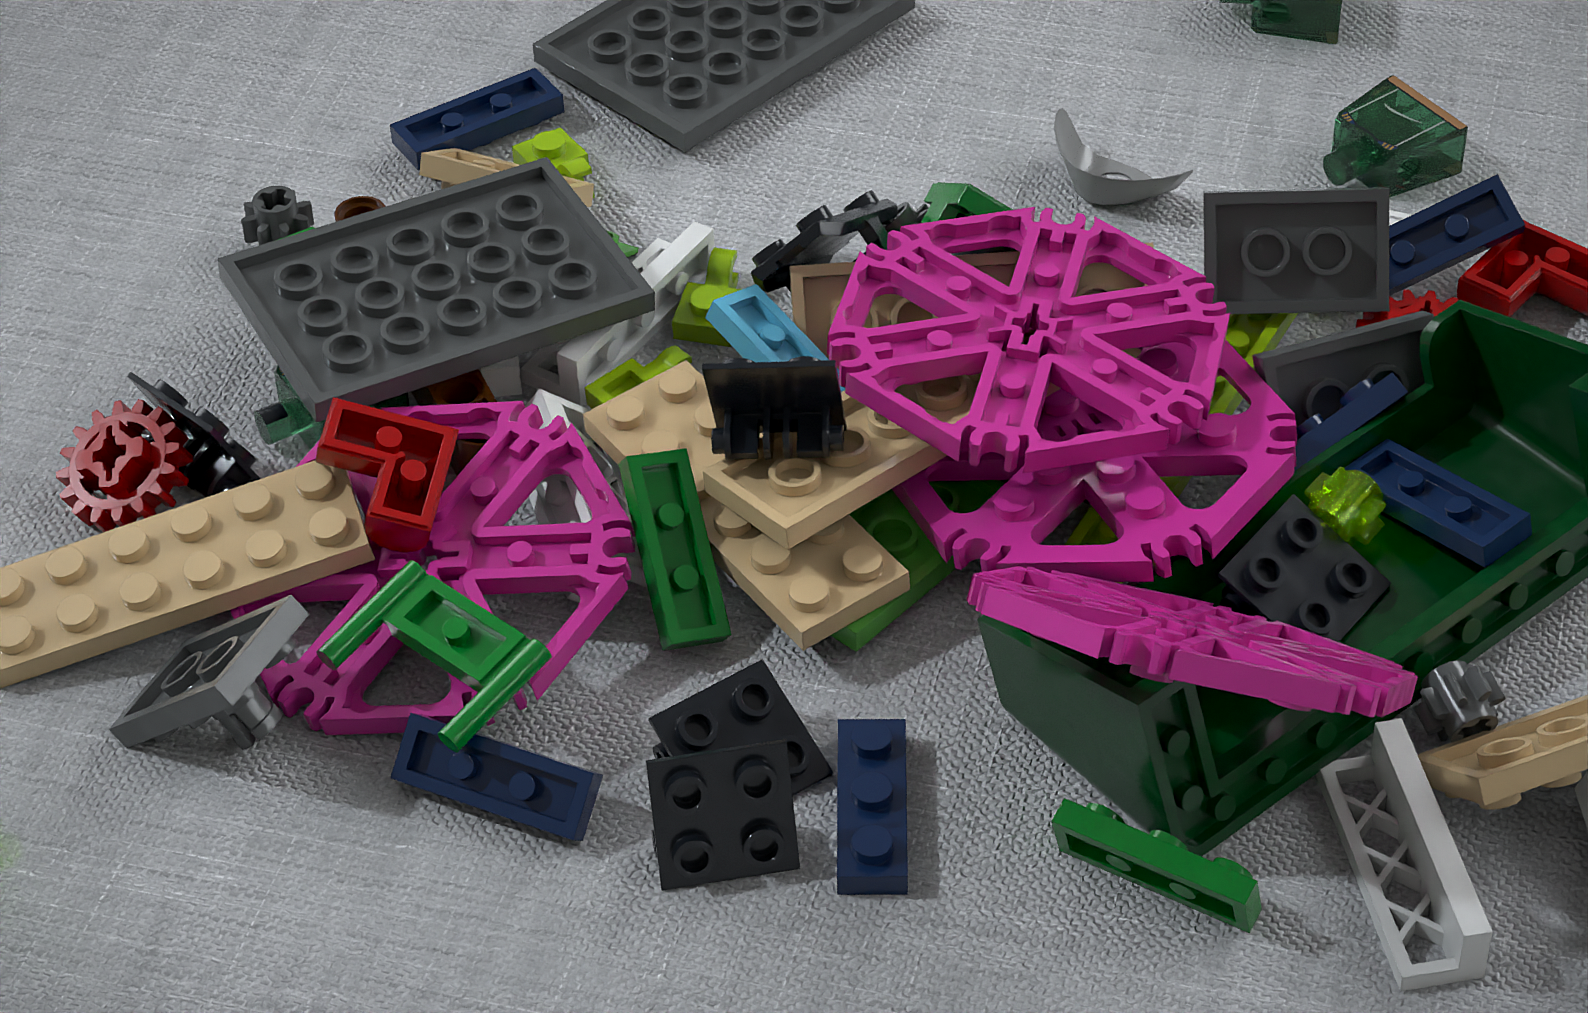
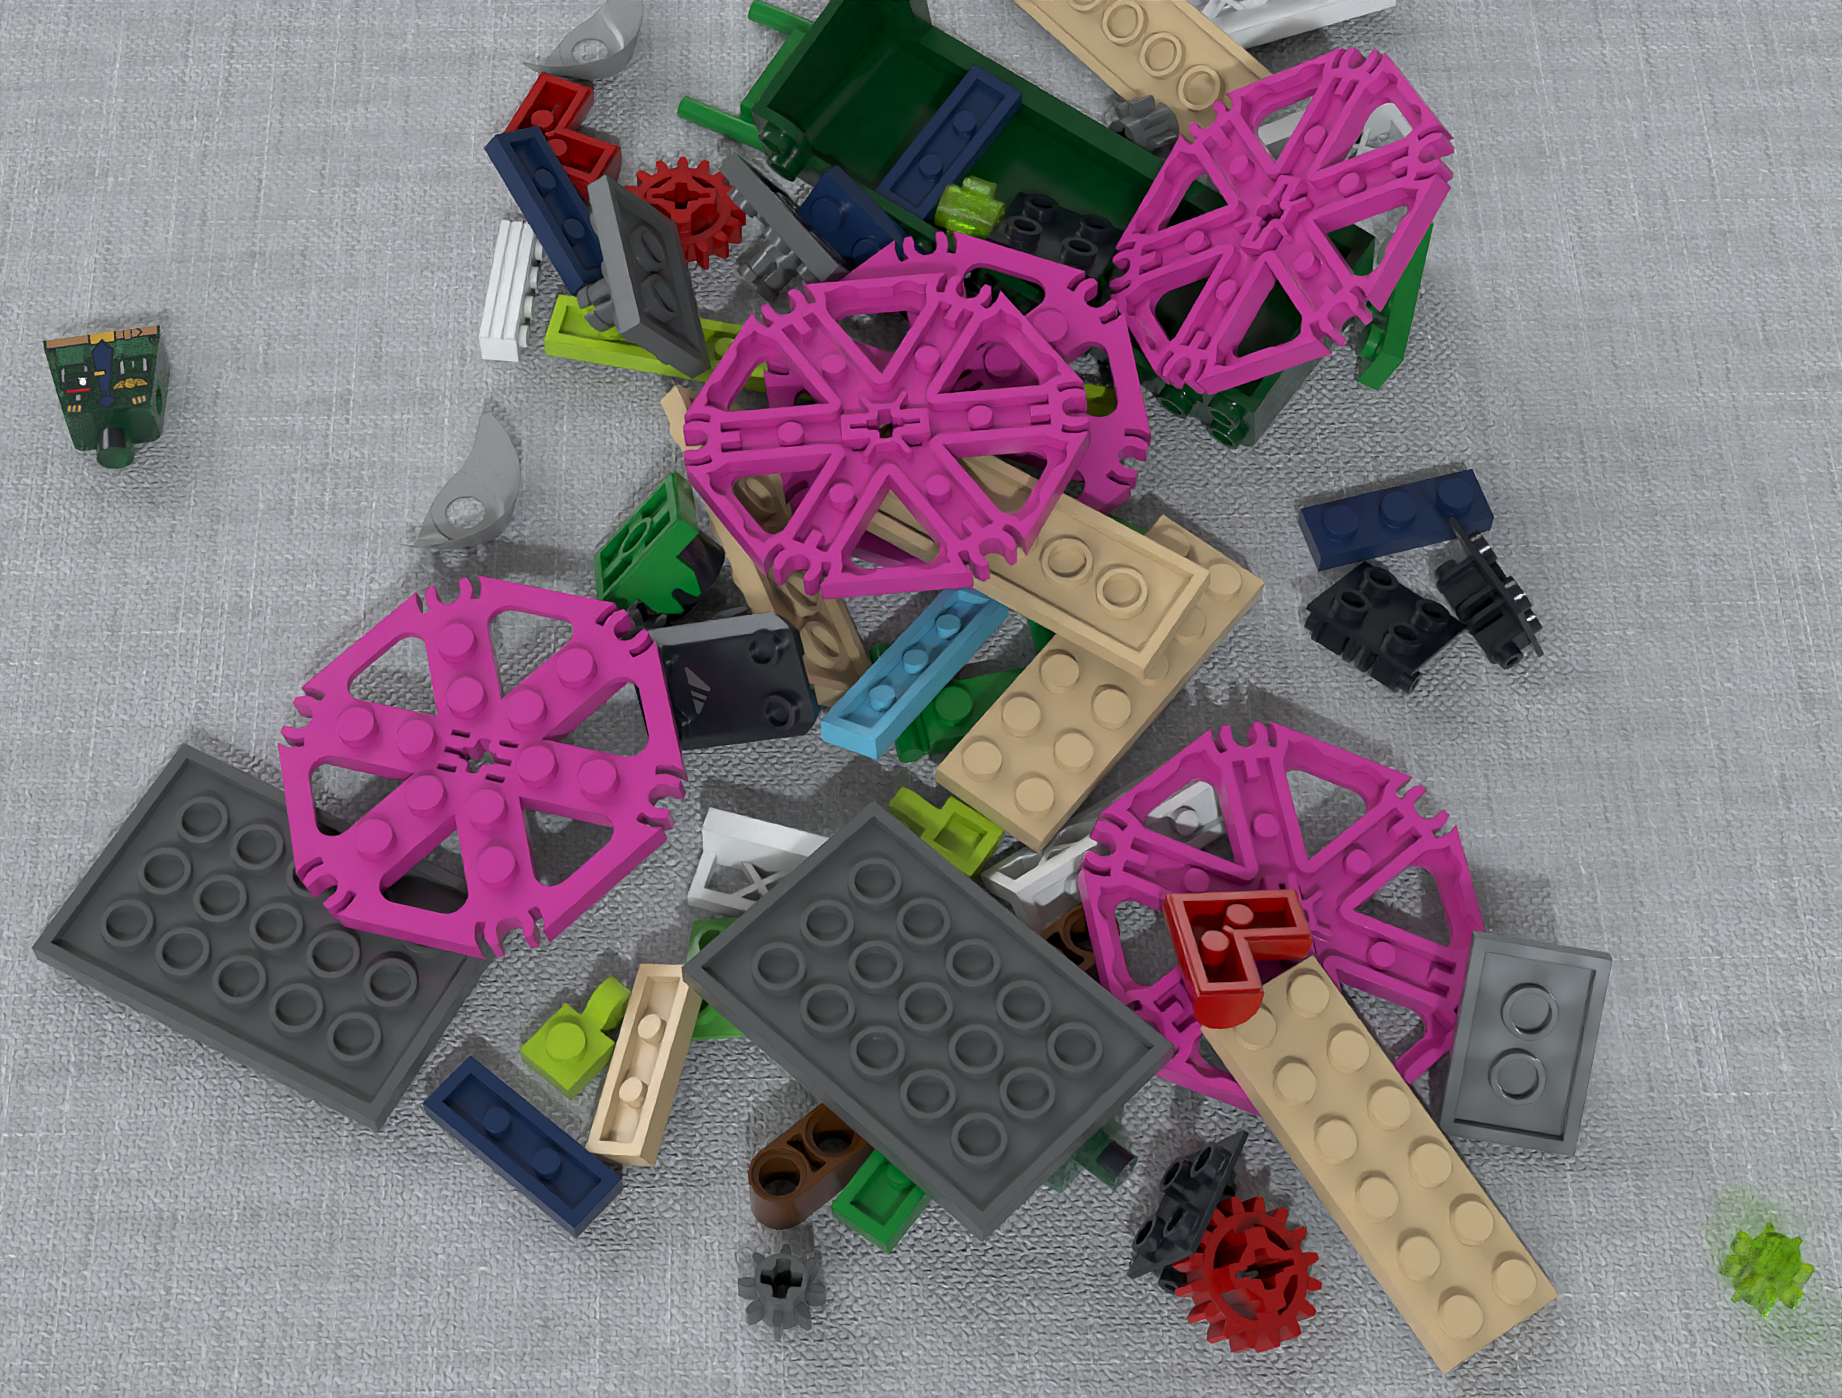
camera: 110 degrees left, 15 degrees up
green plate [316,560,552,753] -> none
dark blue plate [390,713,603,841] -> none
green plate [618,448,732,651] -> none
lime plate [672,247,742,347] -> none
black hinge [702,356,847,460] -> none
clear green torso [1323,75,1468,198] -> none
none -> dark pink plate [277,575,689,960]

